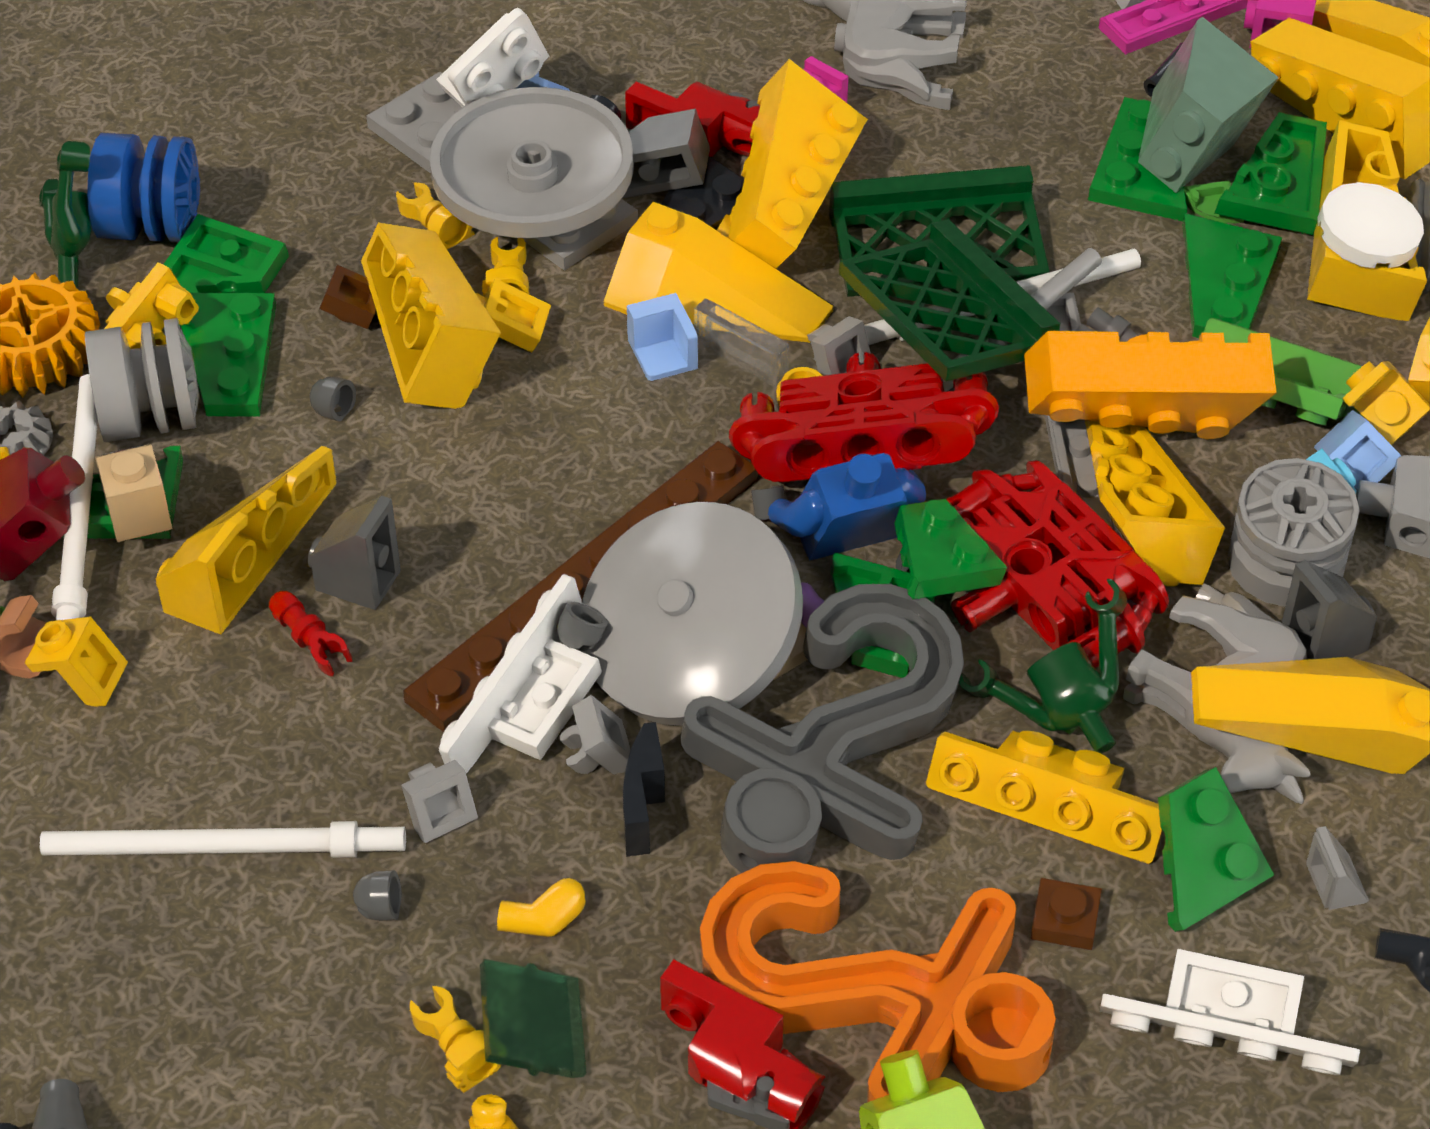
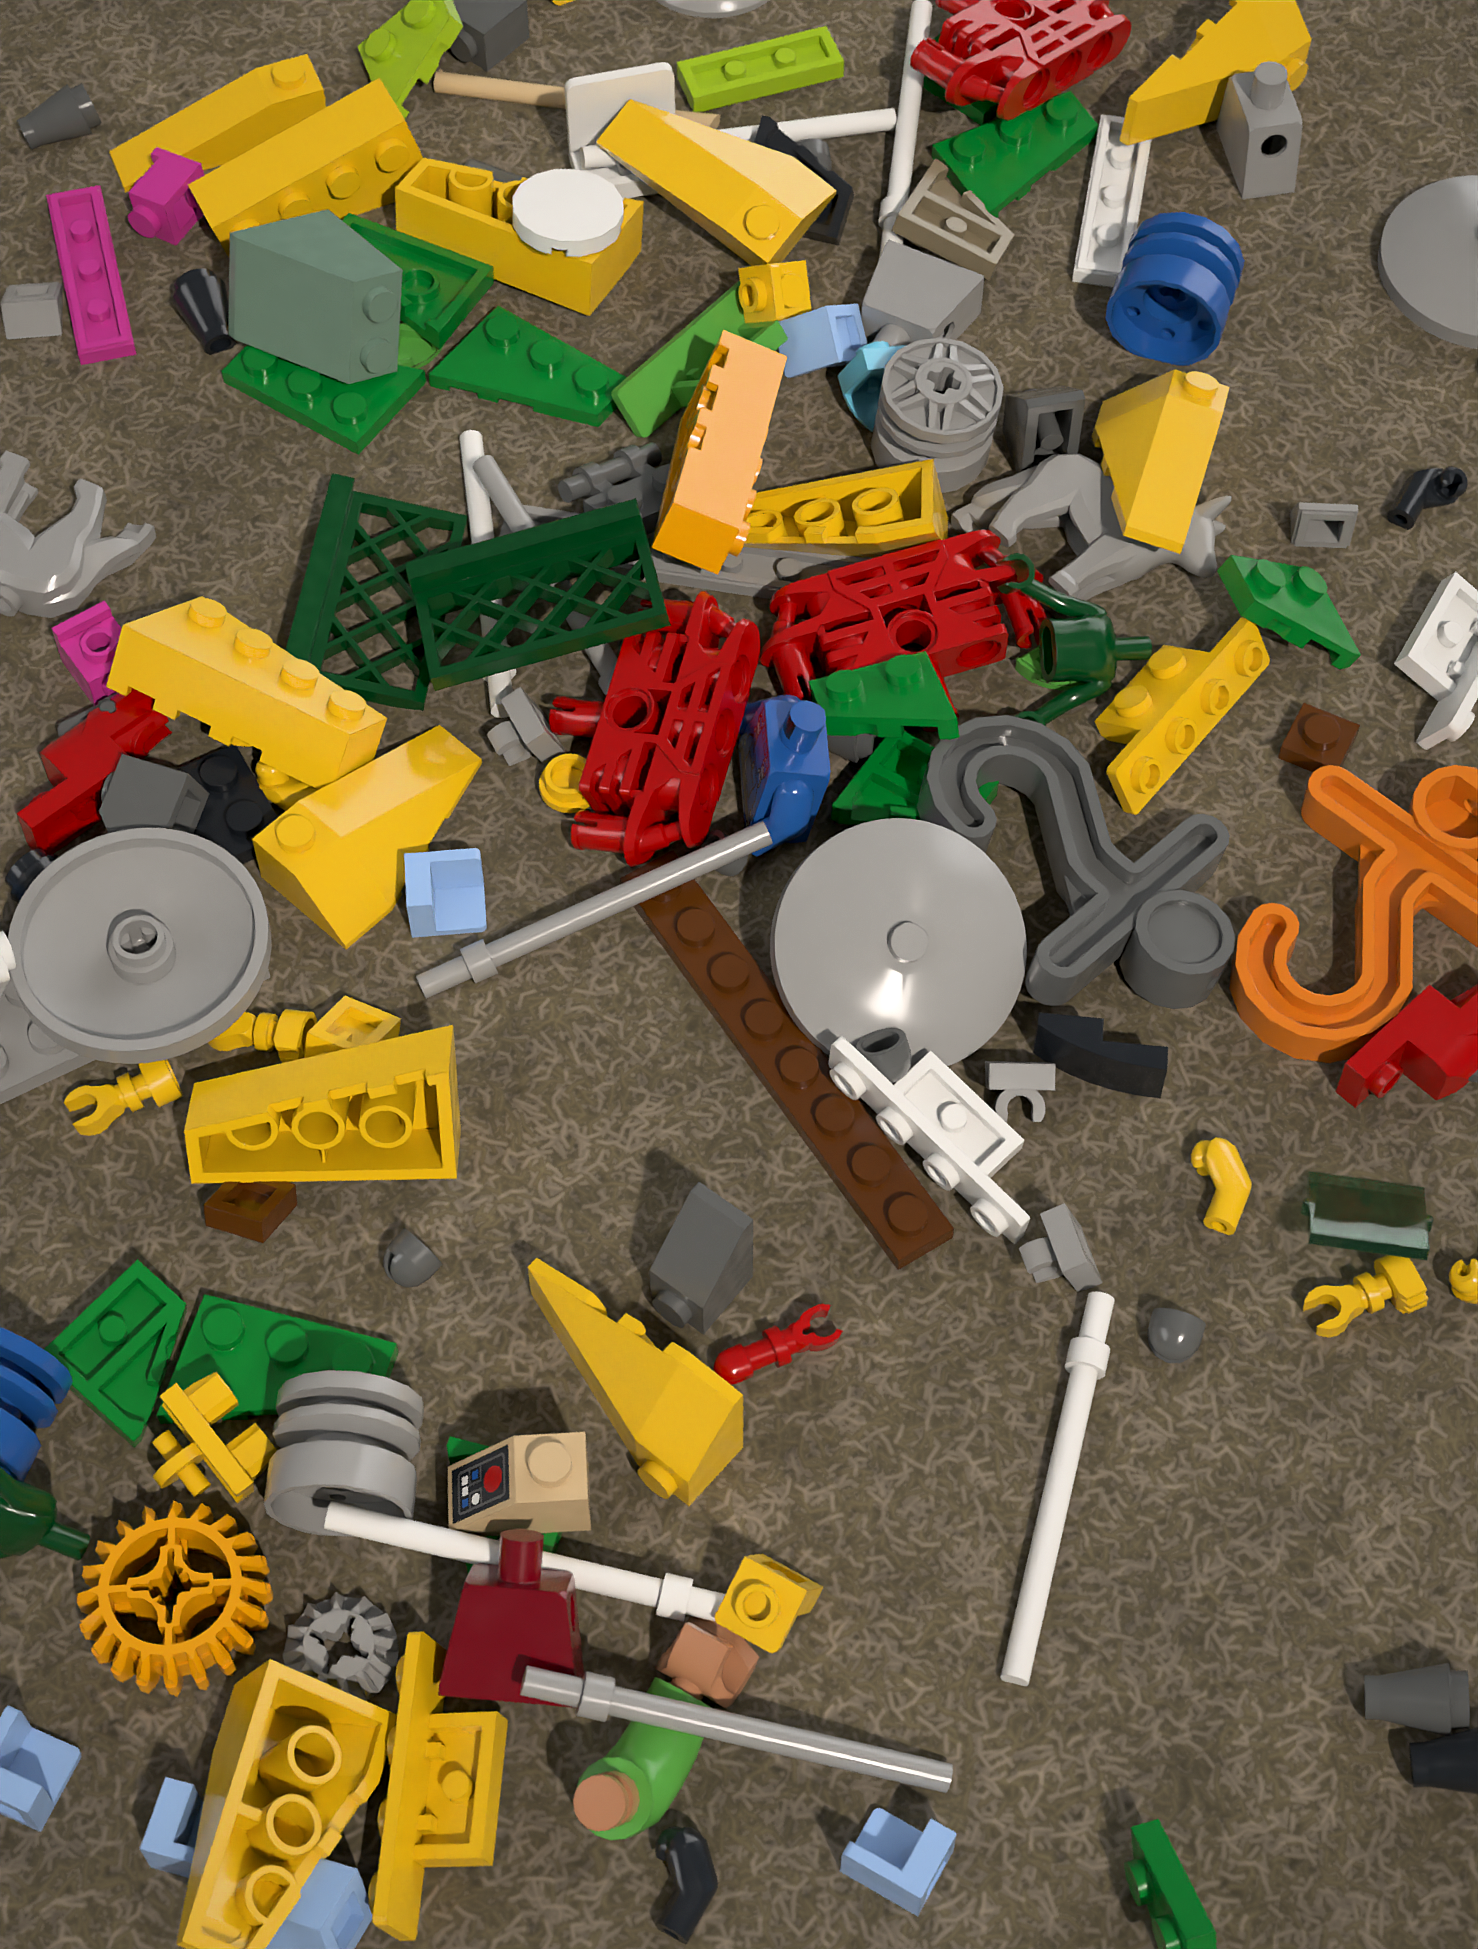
camera: 75 degrees left, 10 degrees up
clear tile [694,298,789,389] -> none
none -> light grey bar [416,821,773,999]

